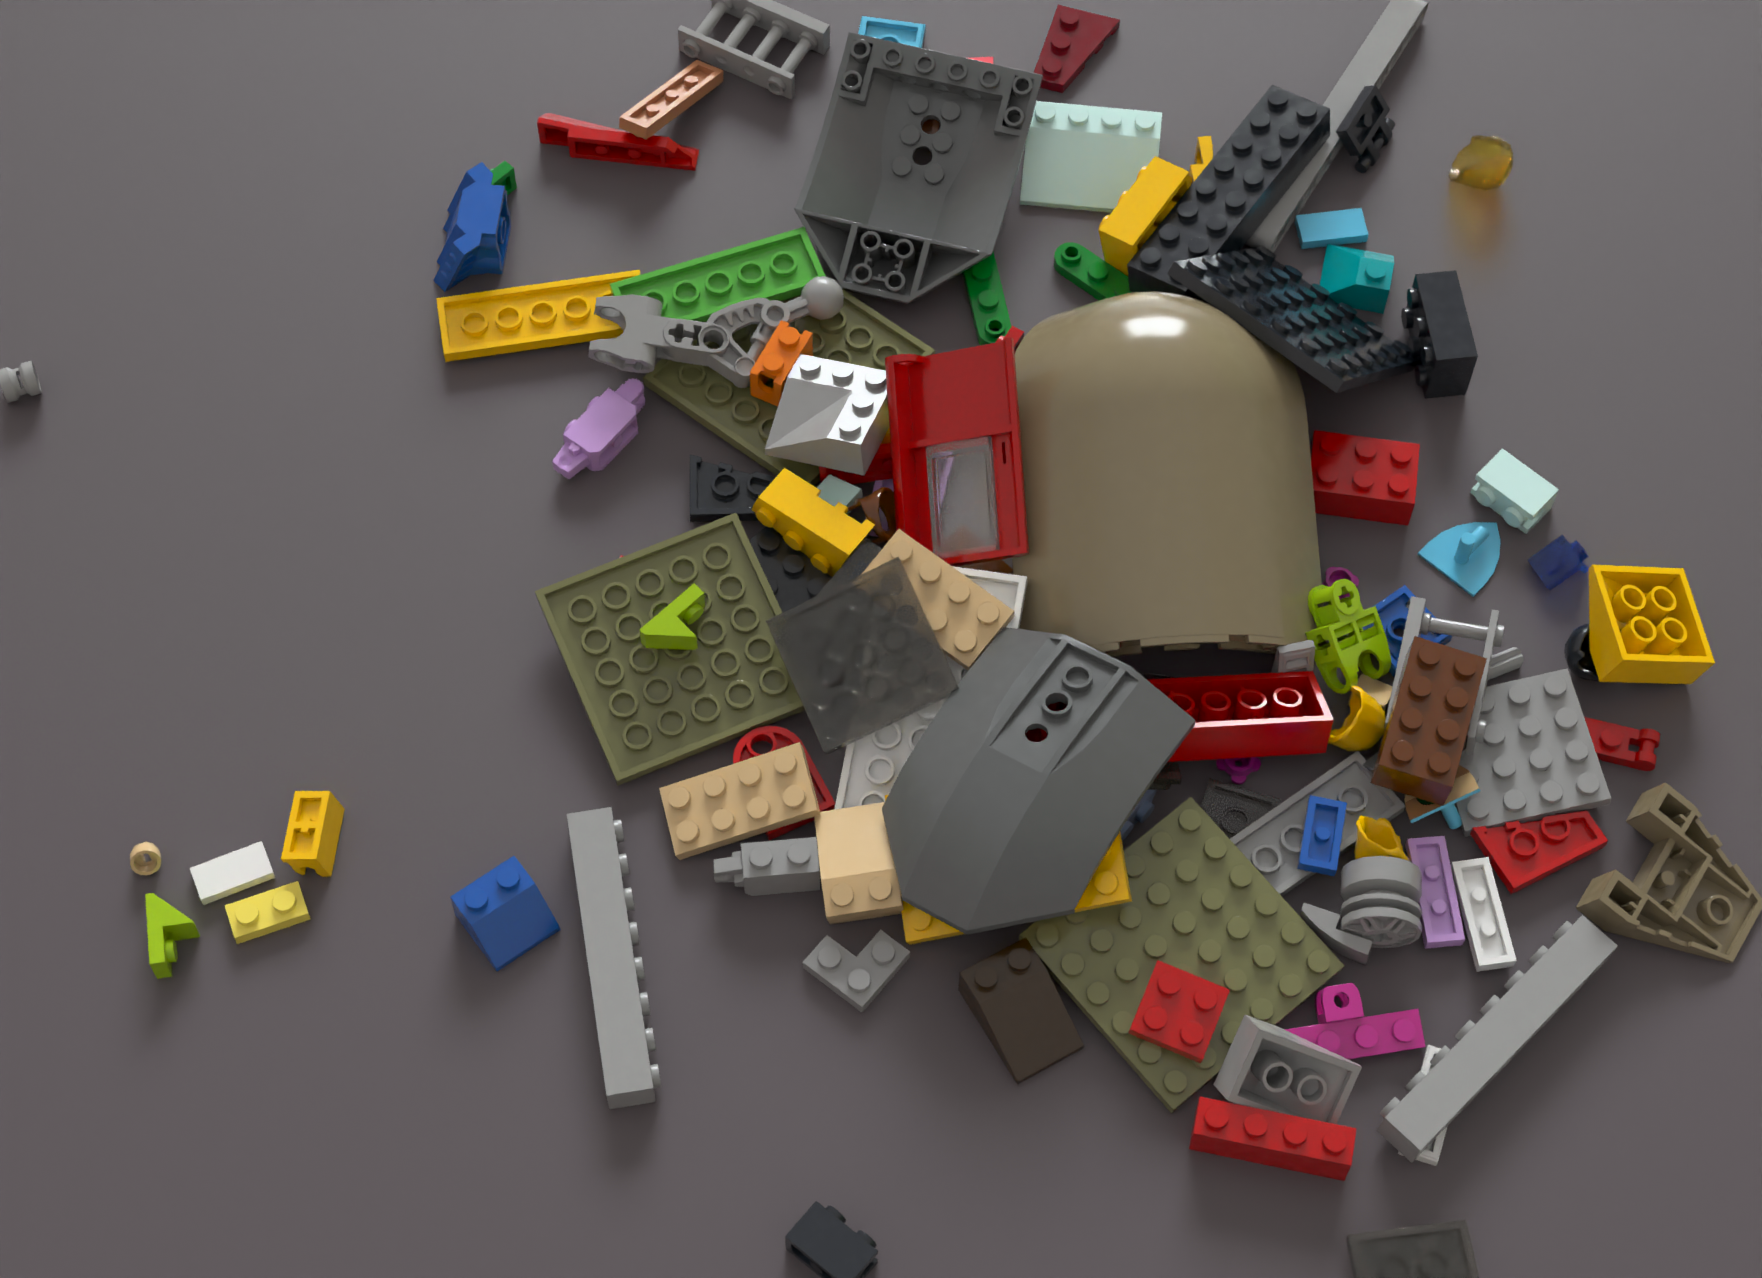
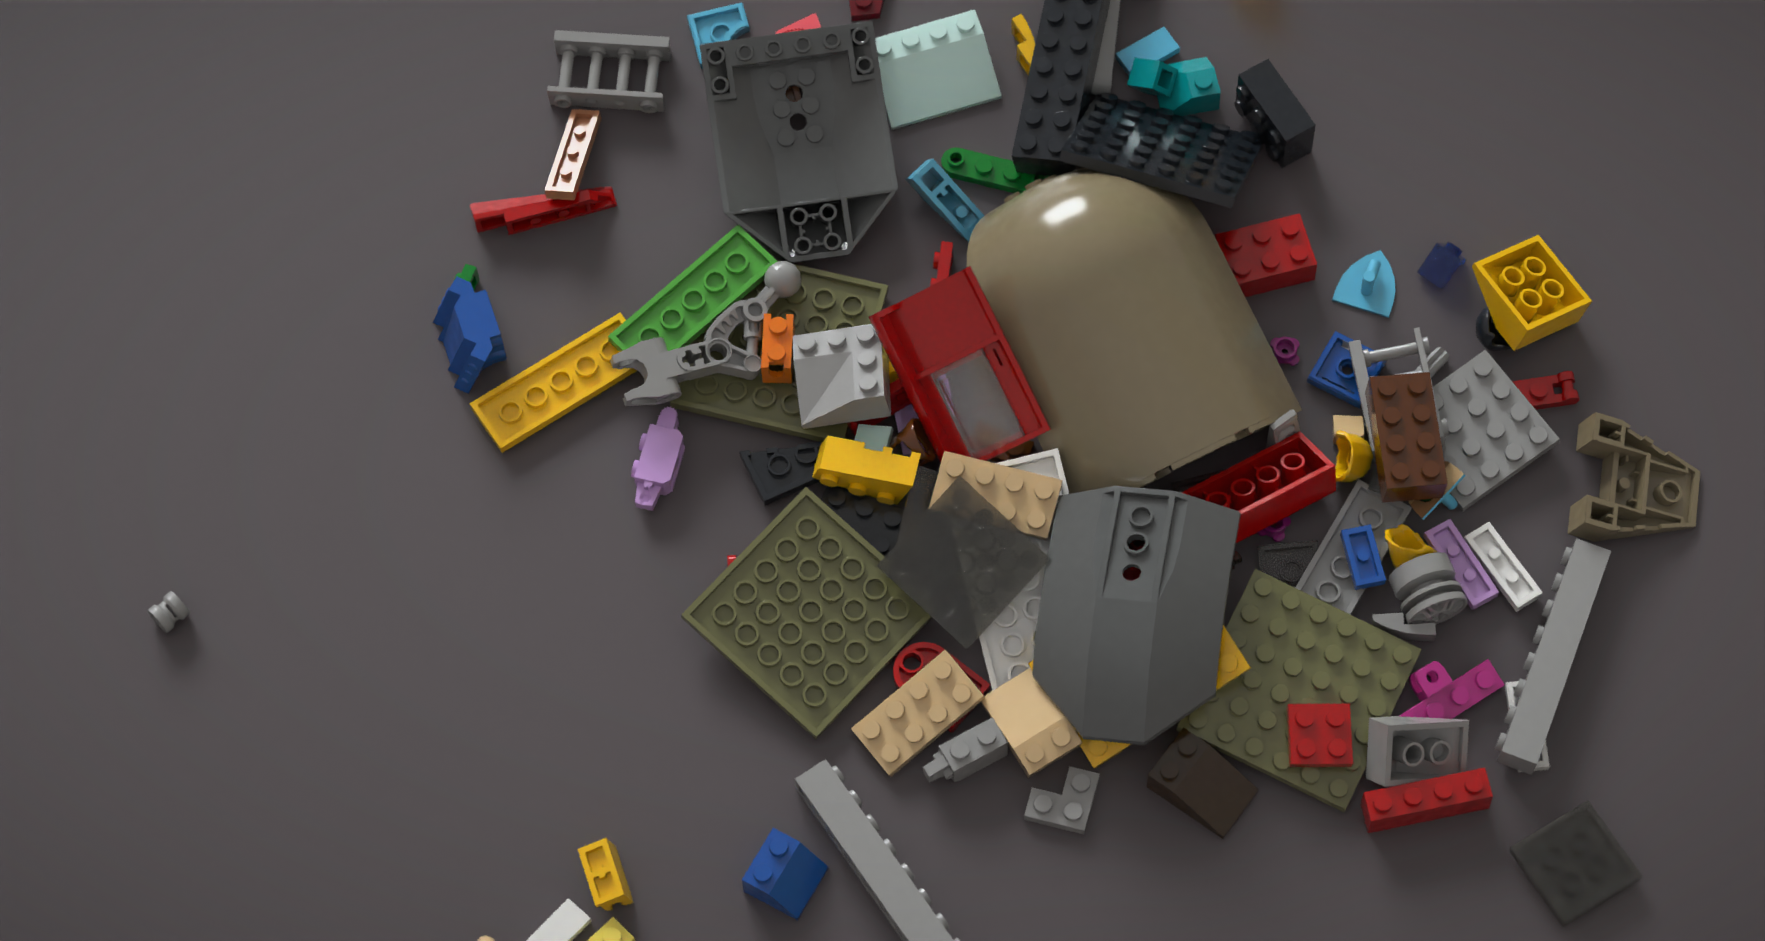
camera: 20 degrees left, 5 degrees up
lime slope [639,583,705,650] -> none
green plate [962,251,1012,345] -> none
yellow brick [1098,156,1191,276] -> none
lime piece [1305,579,1391,694] -> none
light aqua brick [1470,448,1559,534] -> none
red wing [1470,811,1608,894] -> none
none -> medium azure slope [905,159,985,243]
none -> teal brick [1127,57,1178,97]

